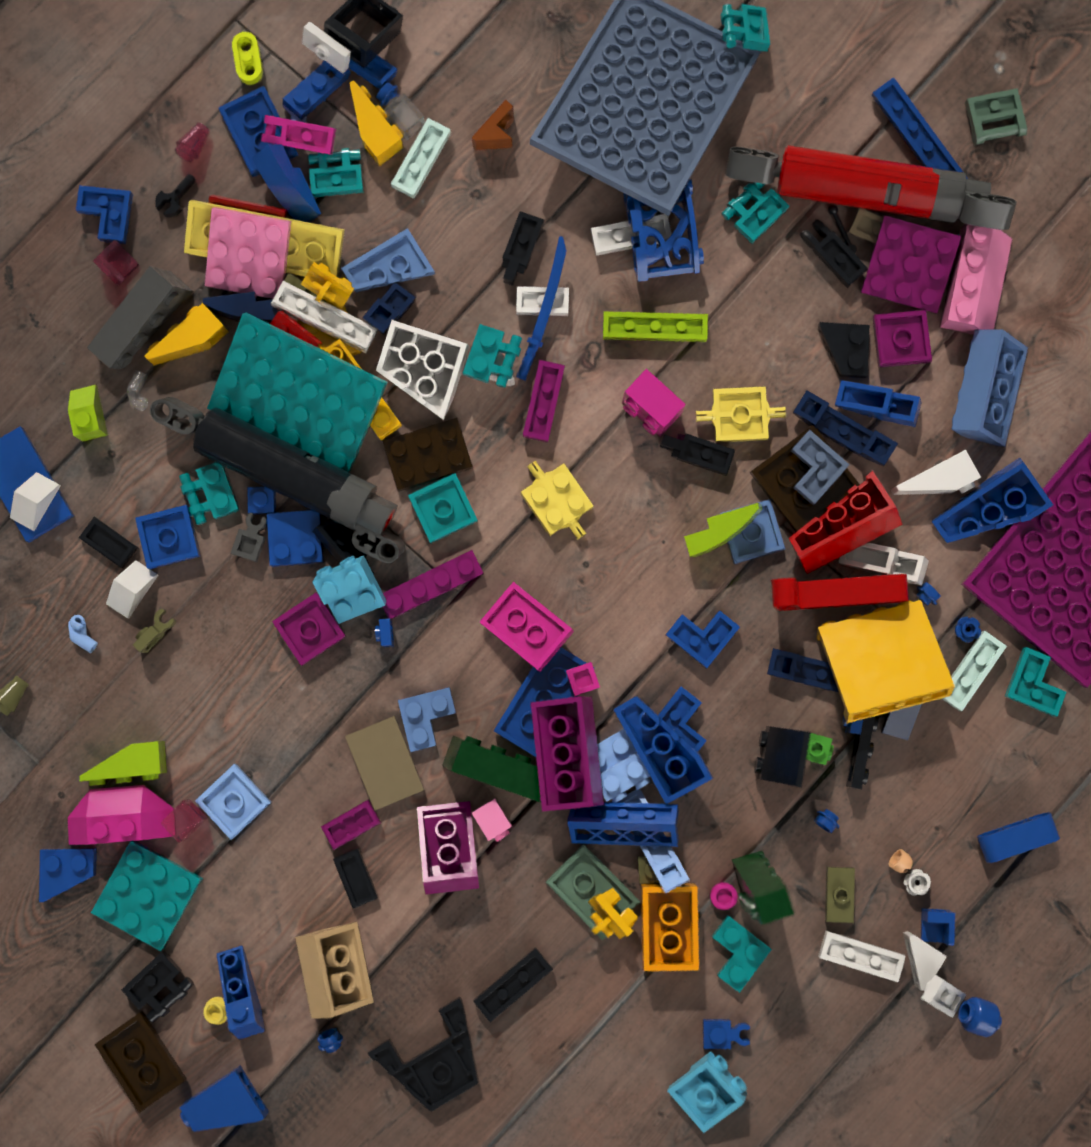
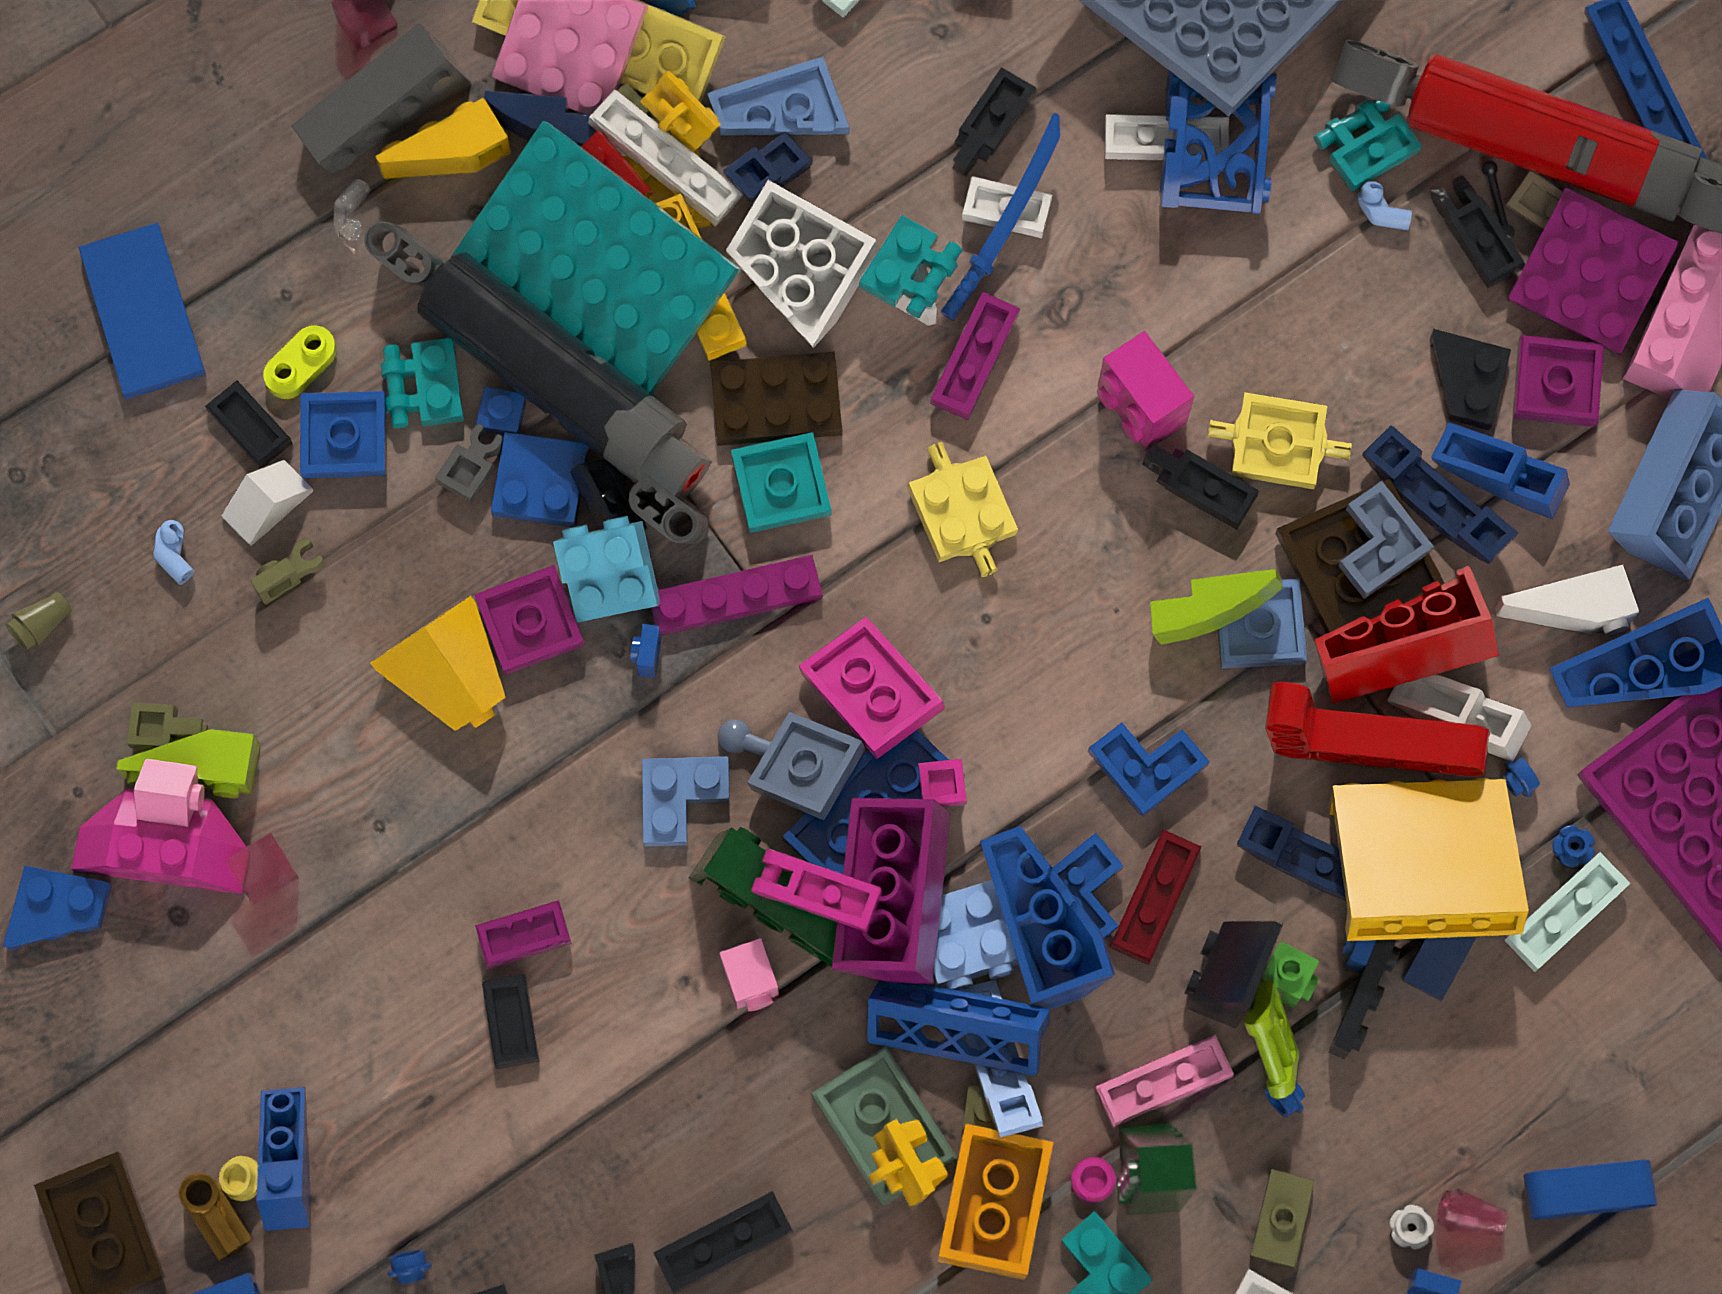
camera: 10 degrees right, 10 degrees down
white slope [10,472,61,531] -> none
lime slope [68,385,108,441] -> none
teal plate [91,841,203,951] -> none
black plate [121,951,194,1023] -> none
light blue tile [195,764,272,840] -> none
tan slope [295,922,374,1019] -> none
dark tan tile [345,716,425,811] -> none
magenta slope [417,801,479,895] -> none
lime plate [603,311,708,342] -> none
light nougat hinge [889,849,913,873] -> none
teal plate [1004,647,1067,717] -> none
none -> olive plate [126,702,208,749]
none -> bright pink brick [134,759,205,827]
none -> pearl gold piece [178,1173,253,1262]
none -> neon yellow plate [263,325,337,399]
none -> yellow slope [370,596,506,731]
none -> sand blue plate [718,712,866,820]
none -> dark pink plate [751,849,882,932]
none -> bright pink tile [1095,1035,1234,1129]
none -> dark red tile [1109,829,1202,965]
none -> lime plate [1243,979,1299,1099]
none -> light blue arm [1358,181,1412,231]
none -> clear pink cone [1437,1188,1507,1236]

